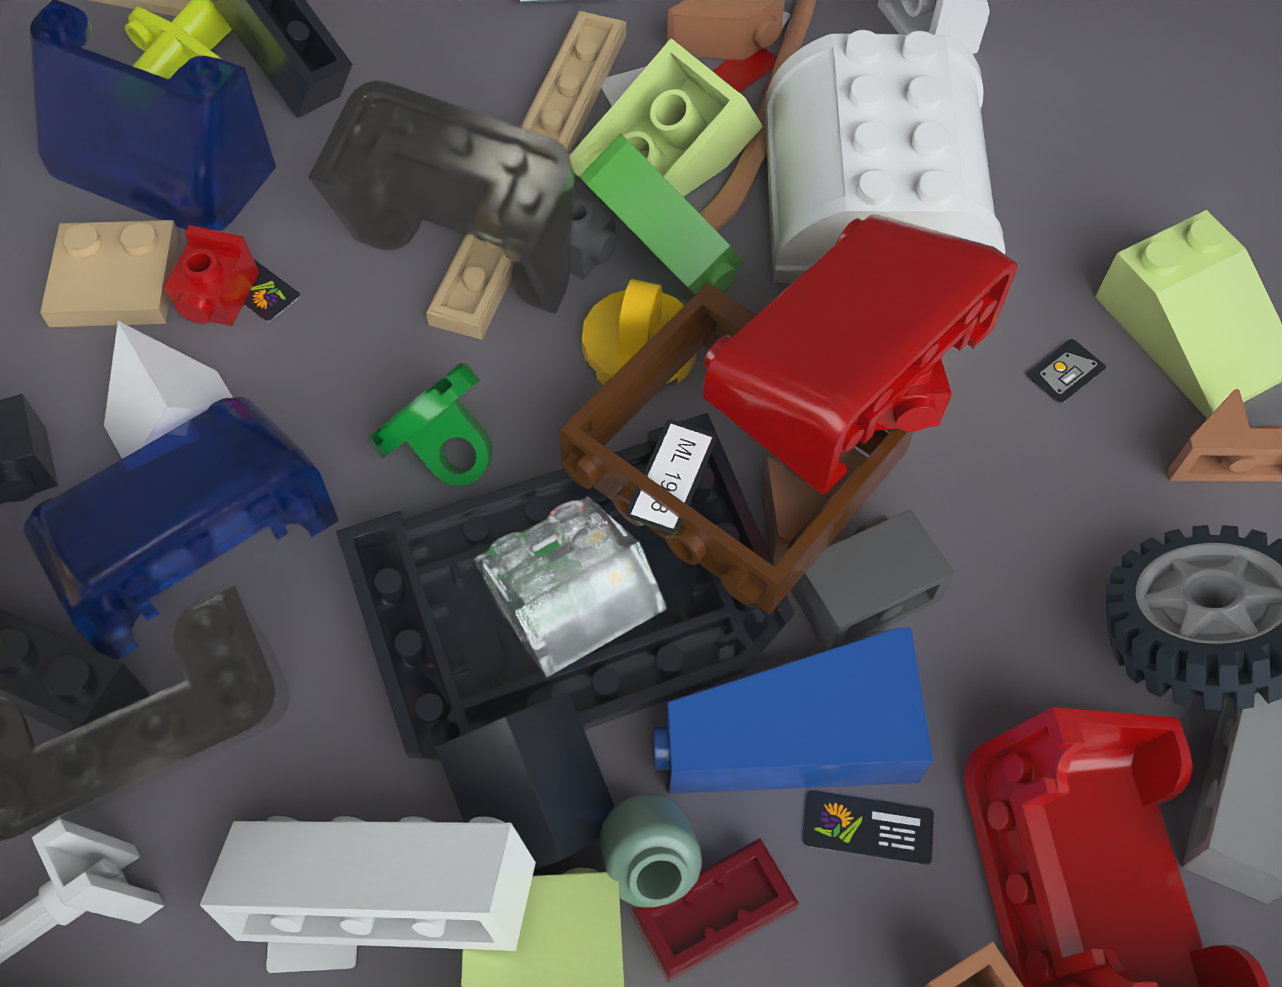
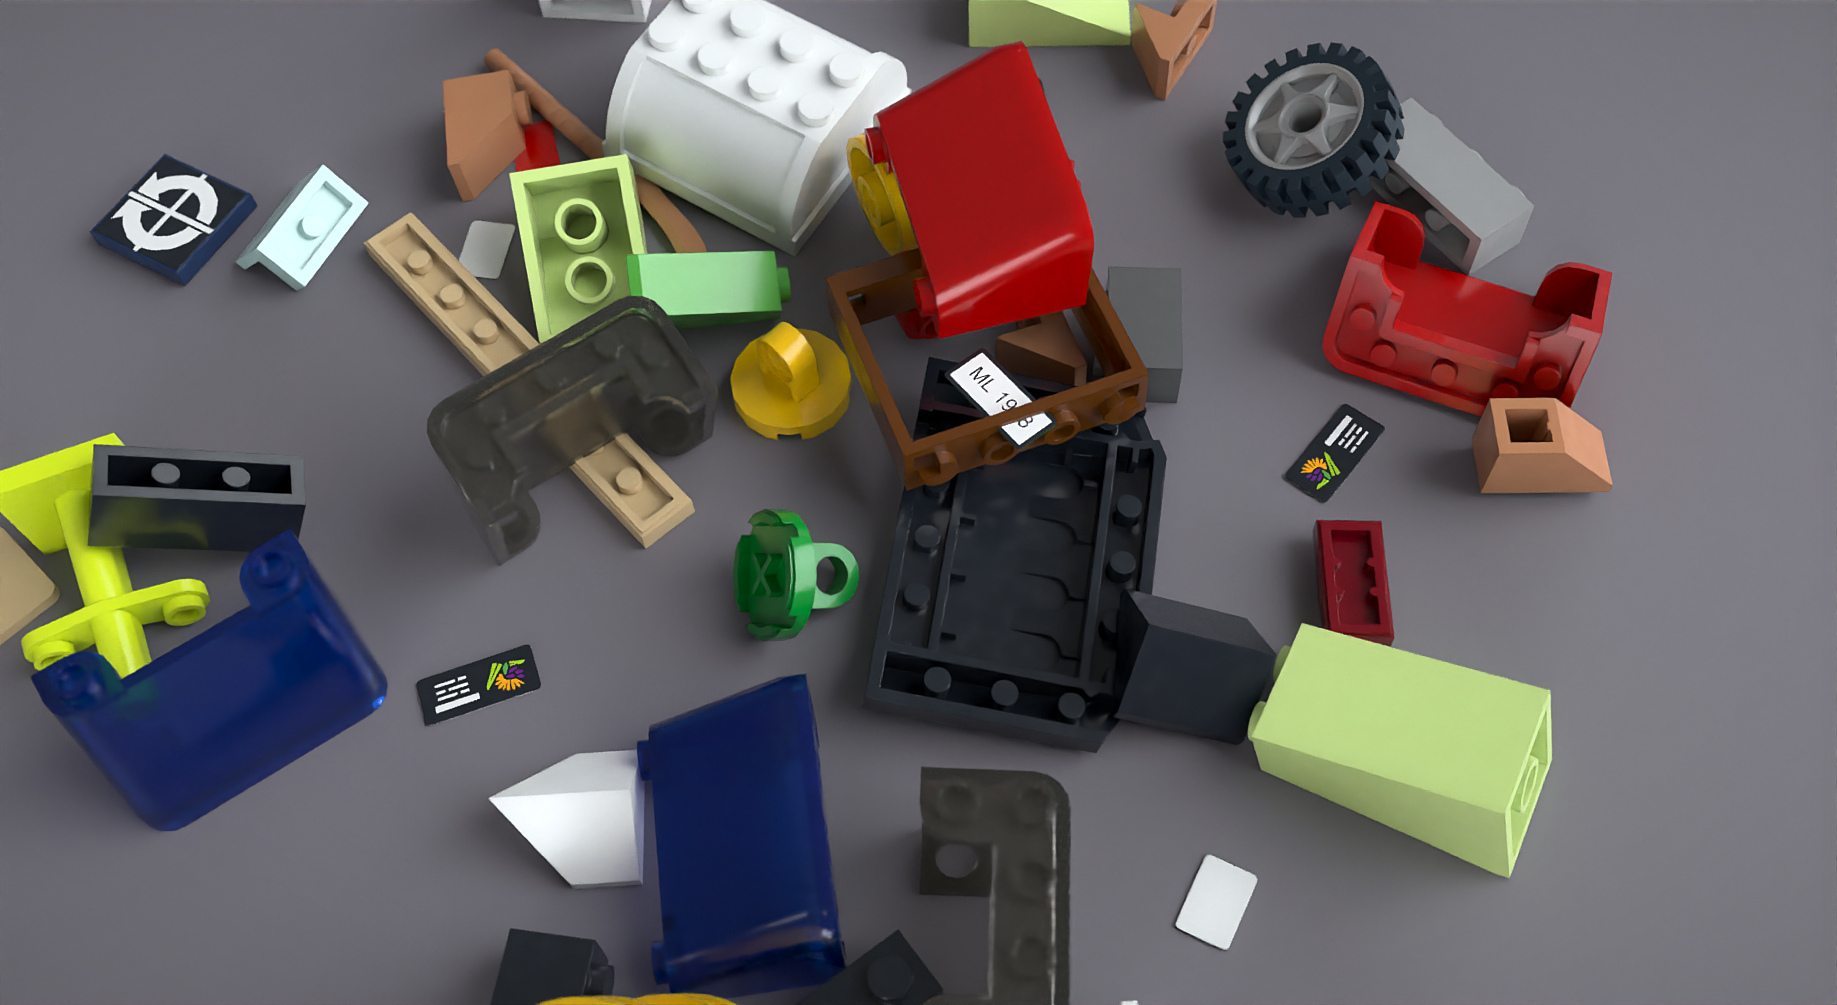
camera: 55 degrees left, 0 degrees up
tan plate [40,220,180,327] -> none
red brick [164,225,259,326] -> none
white brick [200,816,536,951] -> none
clear slope [474,497,667,677] -> none
sand green head [599,794,702,907] -> none
blue slope [653,627,933,794] -> none

